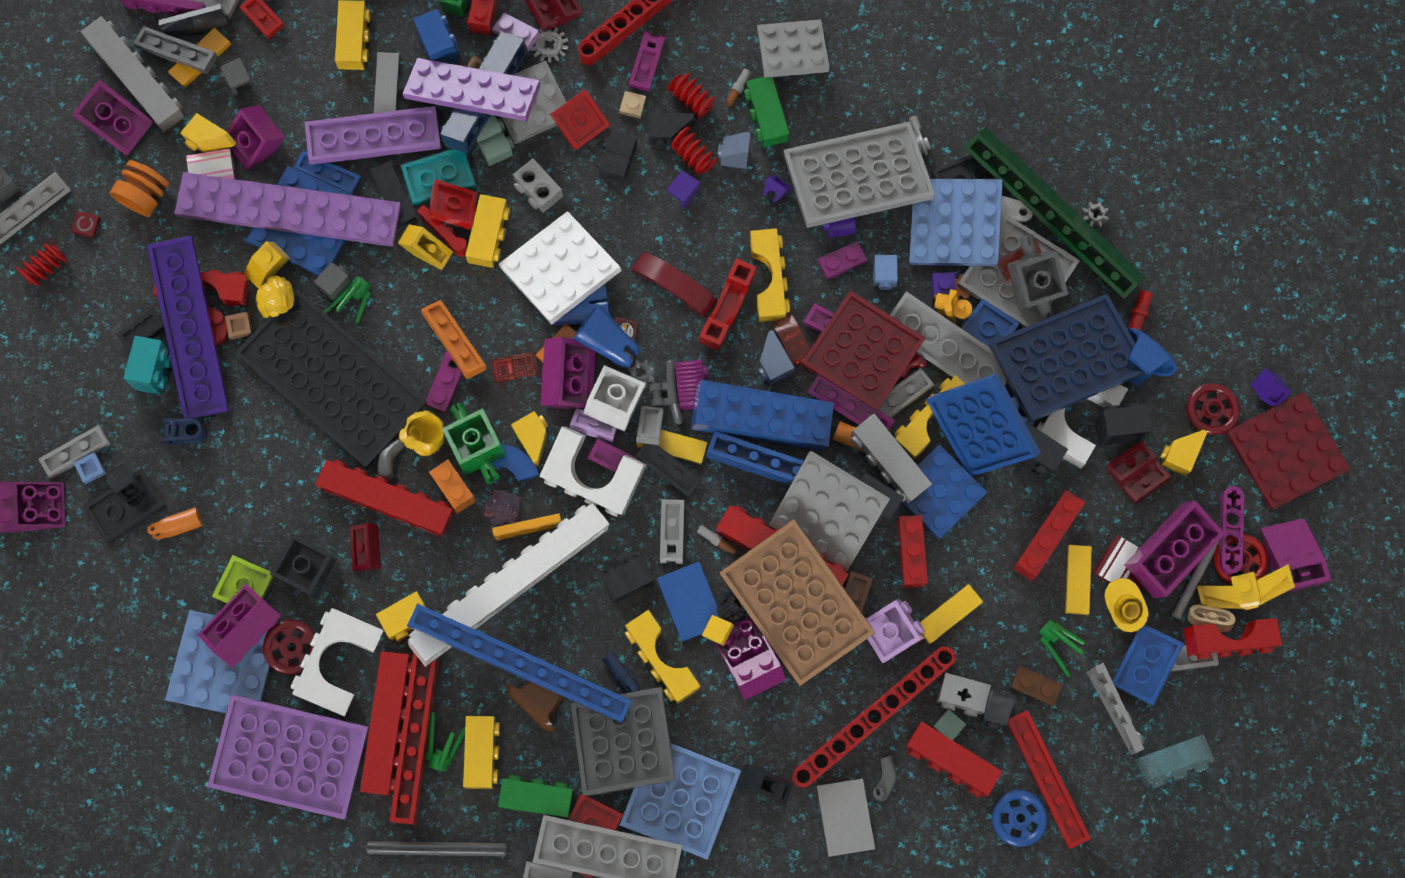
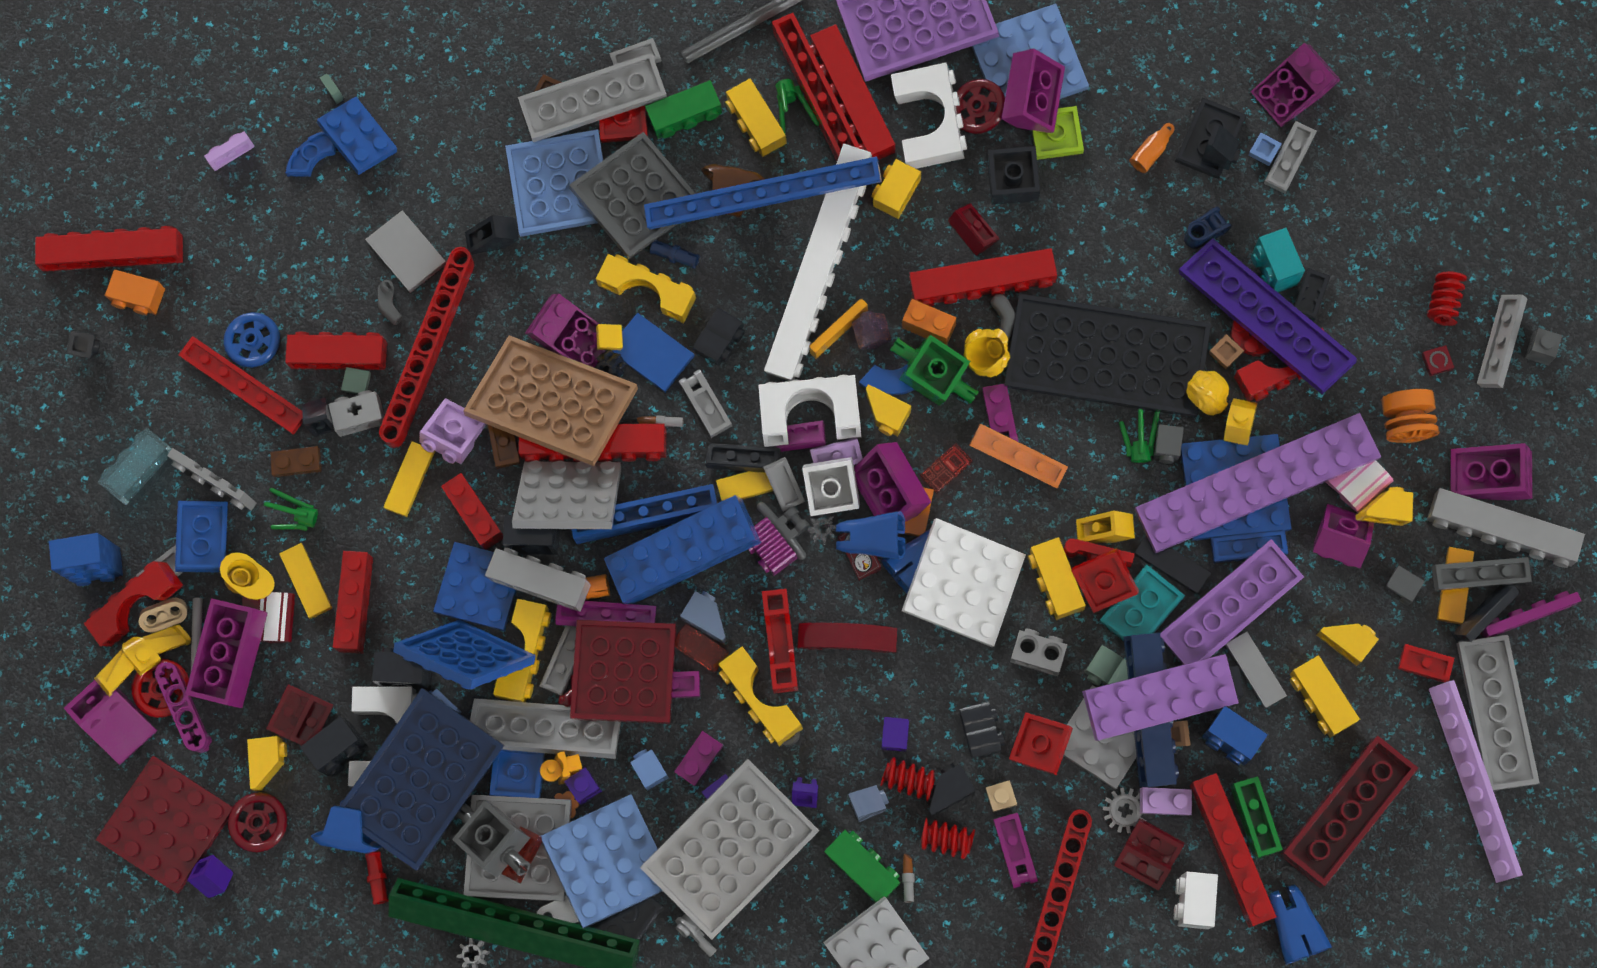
camera: 160 degrees right, 0 degrees up
none -> blue brick [49,533,123,586]
none -> yellow slope [1316,624,1379,666]

